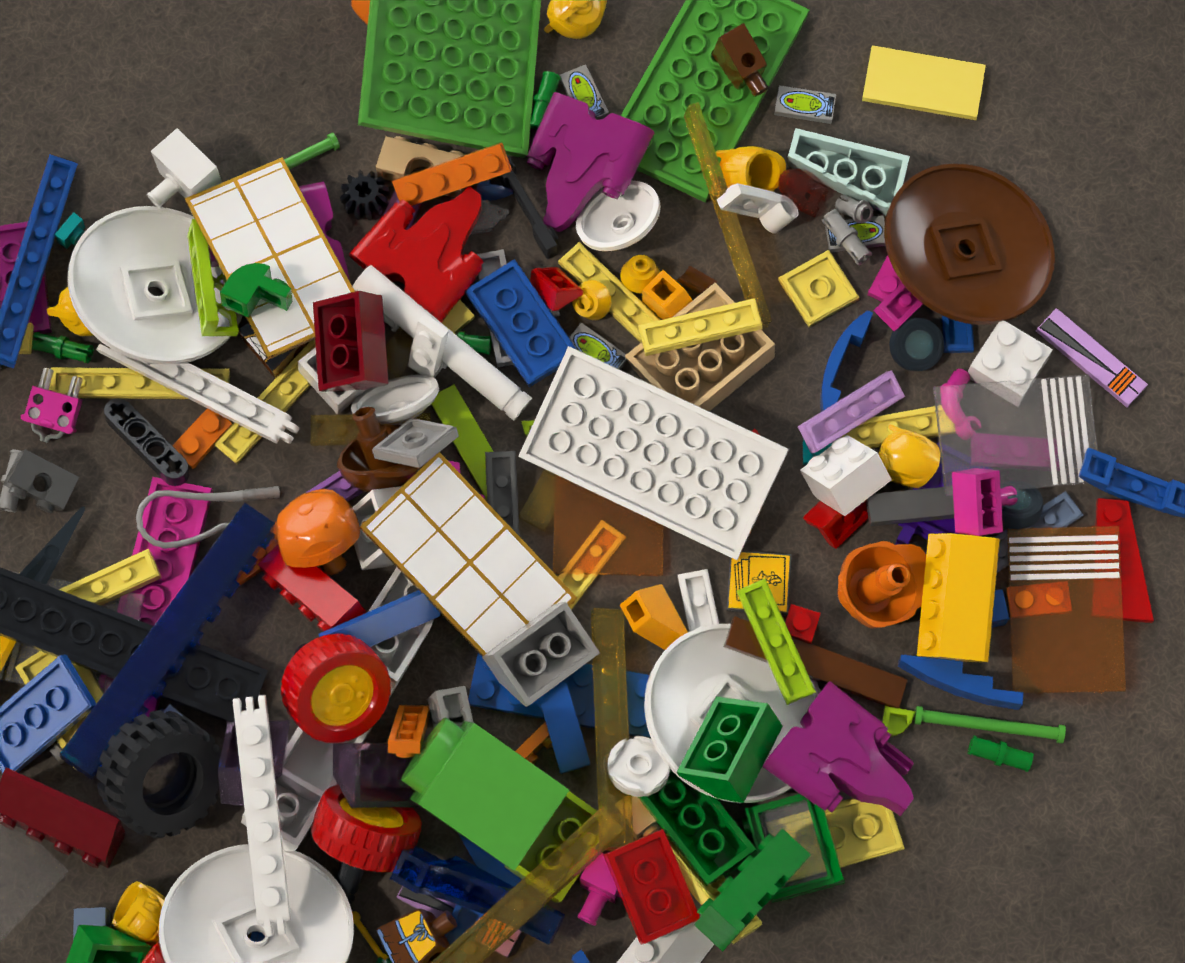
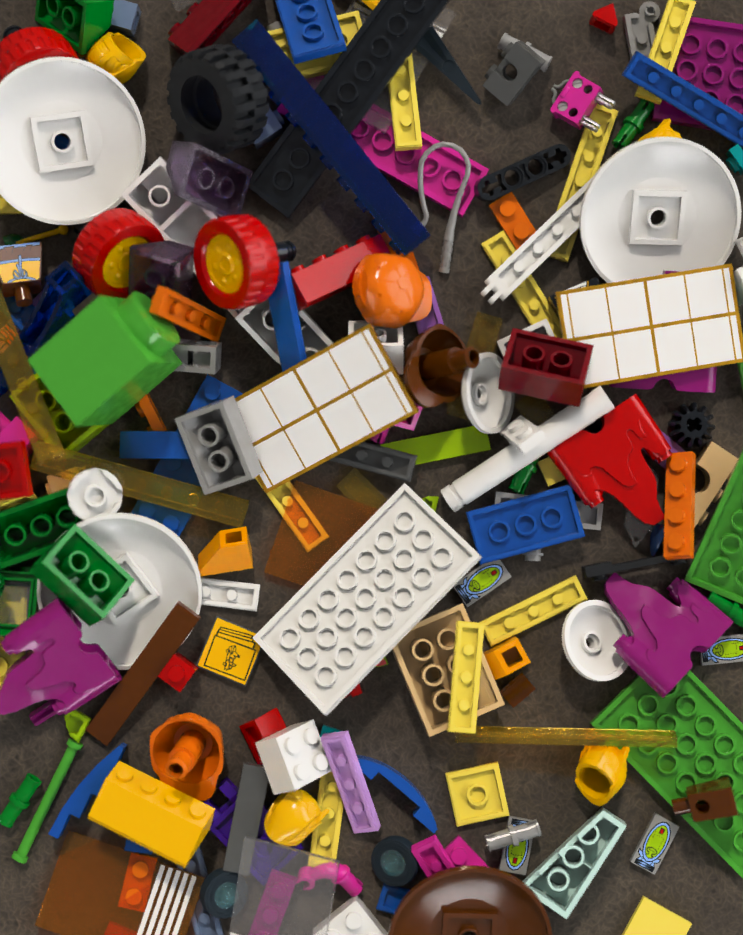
camera: 105 degrees right, 15 degrees up
lime fence [187,219,239,336] -> none
green brick [220,263,293,318] -> none
white hinge [233,695,291,937] -> none
light grey tile [372,418,459,468] -> none
red slope [530,267,583,311] -> none
yellow cone [572,280,611,320] -> none
yellow cone [620,255,660,294] -> none
white plate [717,183,799,234] -> none
lime tile [736,579,816,705] -> none
clear red plate [779,169,829,217] -> none
light grey pin [835,194,873,223] -> none
dark pink brick [952,468,1018,536] -> none

